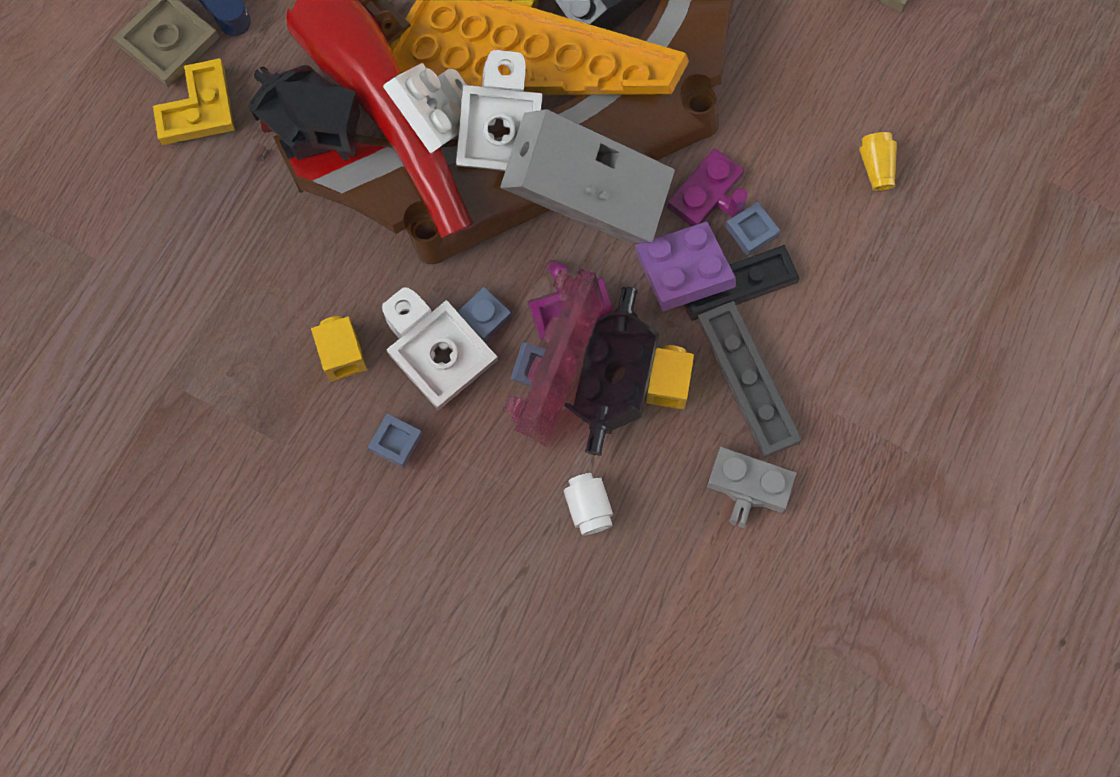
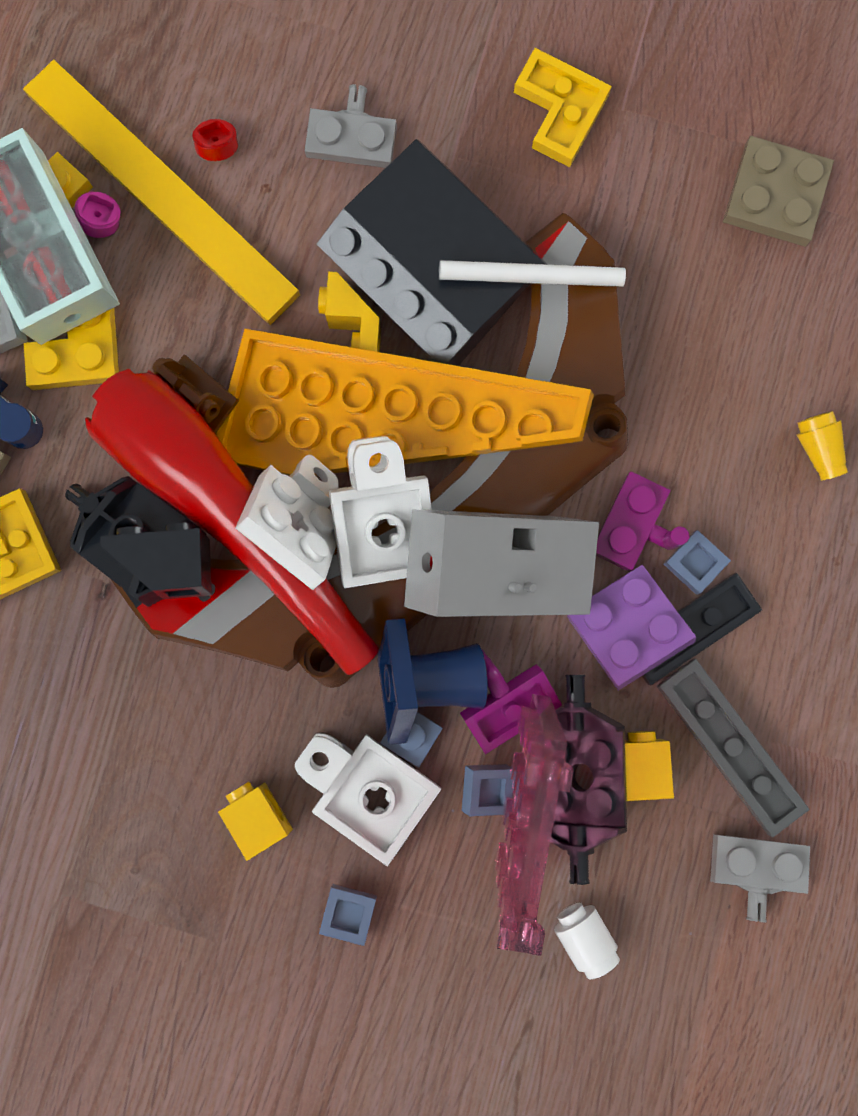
camera: 15 degrees left, 10 degrees up
none -> dark blue plant [377,619,487,745]

